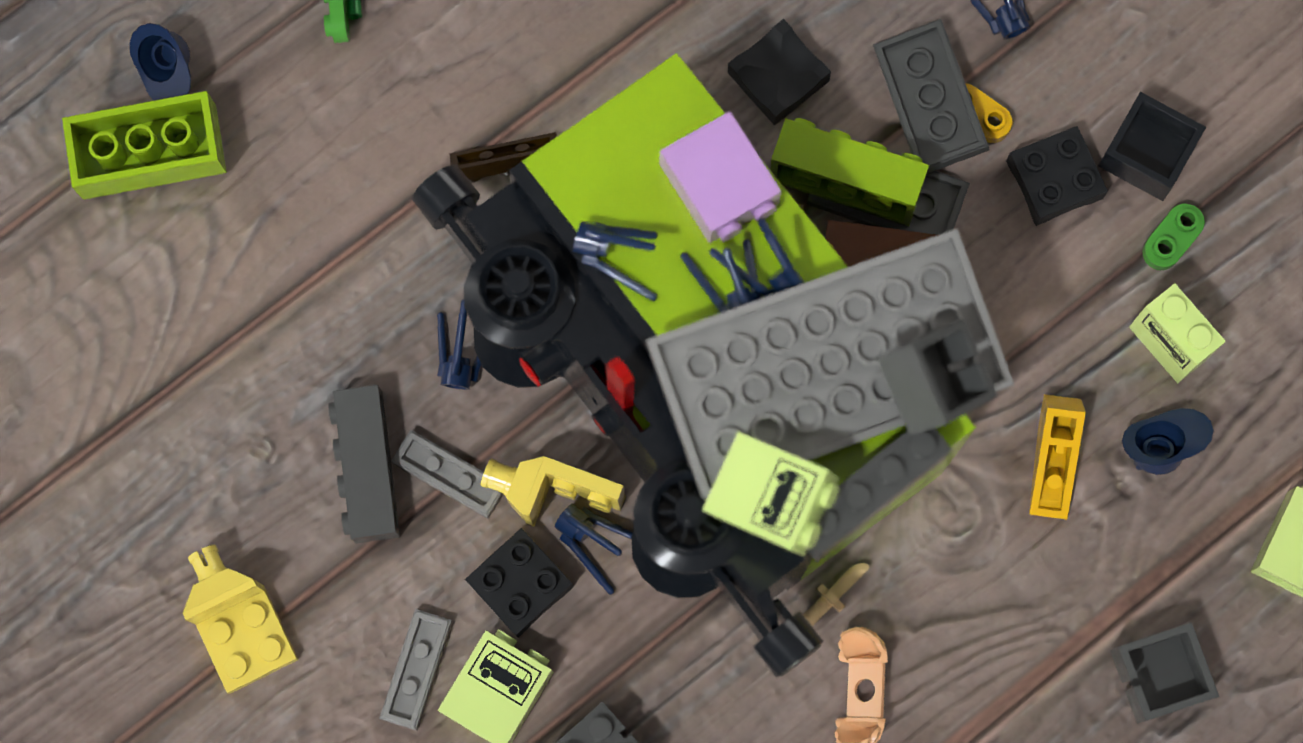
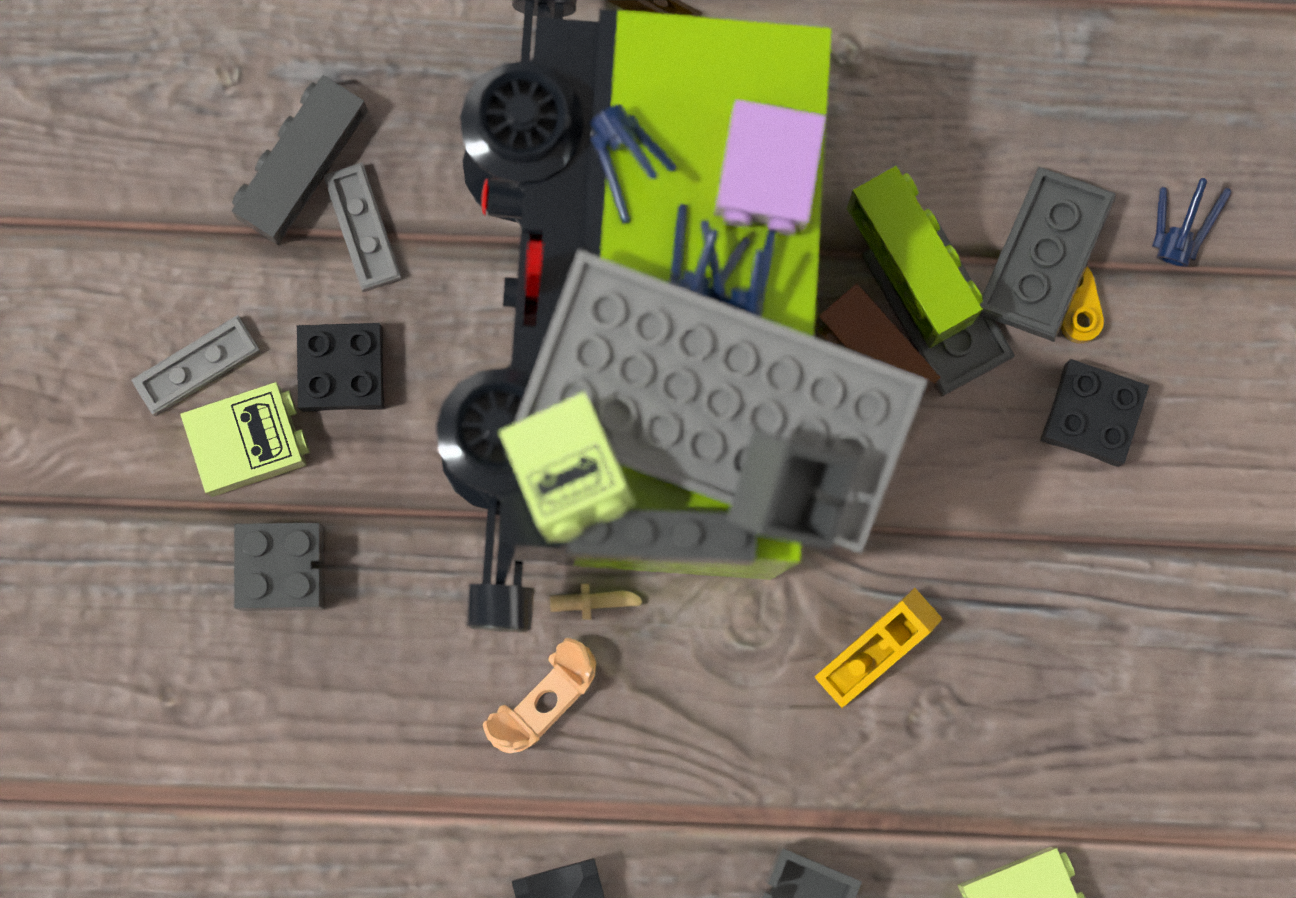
camera: 30 degrees right, 5 degrees up
light yellow plate [183,545,299,694] -> none
dark blue plant [437,299,482,390] -> none
light yellow plate [481,456,626,527] -> none
dark blue plant [554,504,633,595] -> none
black brick [728,19,831,126] -> none
black piece [1098,92,1206,201] -> none
dark blue piece [1122,408,1214,475] -> none
yellowish green brick [1129,283,1226,383] -> none
bright green plate [1142,204,1205,270] -> none

